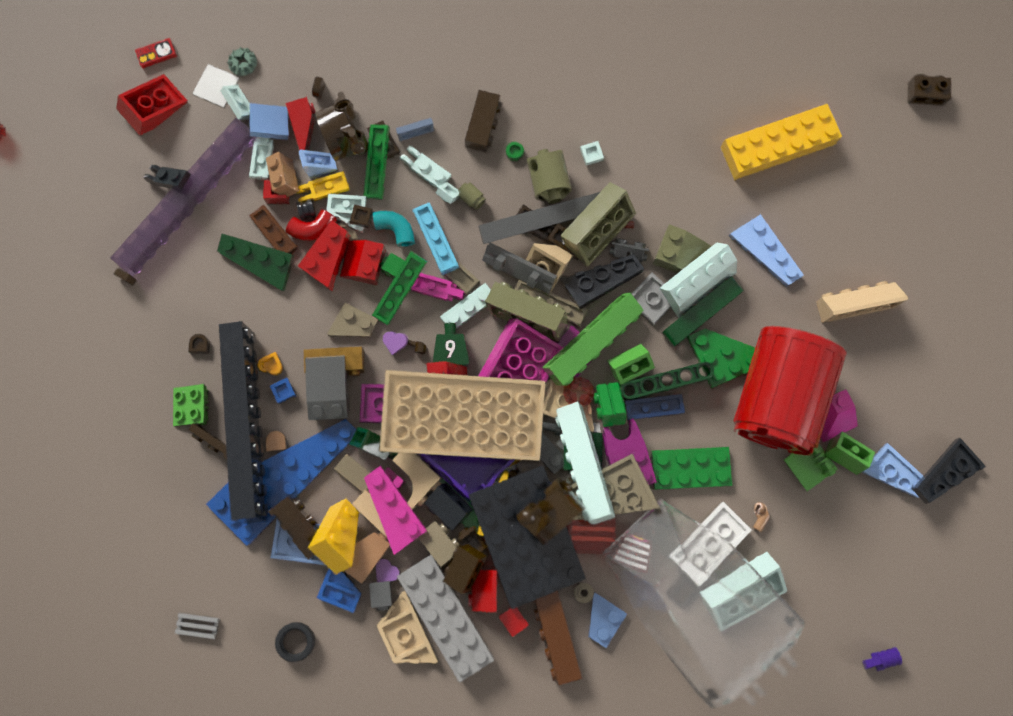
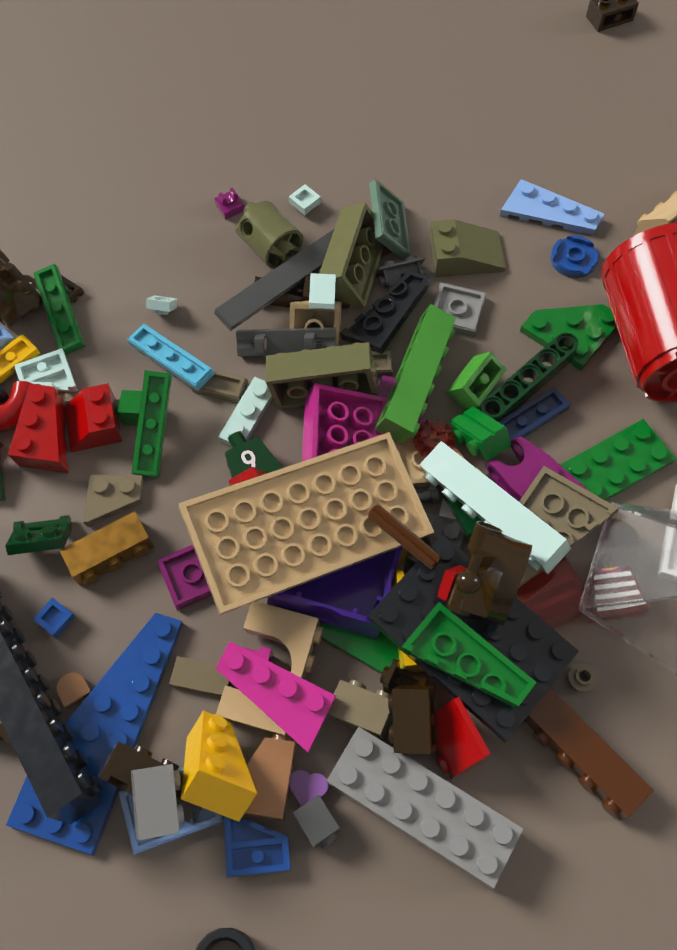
camera: 20 degrees left, 15 degrees down
light orange tile [257,352,283,376] -> none
dark grey slope [305,355,350,420] -> none
dark brown tile [349,204,373,228] -> none
dark green torso [349,427,399,460] -> none
teal cylinder [373,211,415,247] -> none
tan wing [377,591,438,663] -> none
medium lavender tile [383,332,408,355] -> none
sand blue tile [396,118,434,141] -> none
light aqua hinge [400,146,451,189] -> none
dark brown hand [408,339,426,354] -> none
dark pink hinge [411,273,465,302] -> none
black brick [424,483,474,530] -> none
olive brick [458,182,486,210] -> none
dark brown brick [465,90,503,152] -> none
red panel [498,607,529,637] -> none
green tile [506,142,524,161] -> none
medium blue wing [589,592,627,648] -> none
light aqua slope [660,243,737,318] -> none
dark green beam [662,276,744,347] -> none
yellow brick [720,104,842,180] -> none
none -> dark green plate [5,515,72,555]
none -> light grey brick [131,764,184,840]
none -> magenta tile [214,188,245,220]
none -> light aqua slope [309,273,336,309]
none -> reddish brown axle [368,504,441,569]
none -> sand green tile [369,179,411,259]
none -> green wing [400,602,537,709]
none -> red tile [437,565,467,601]
none -> blue tile [550,235,599,278]

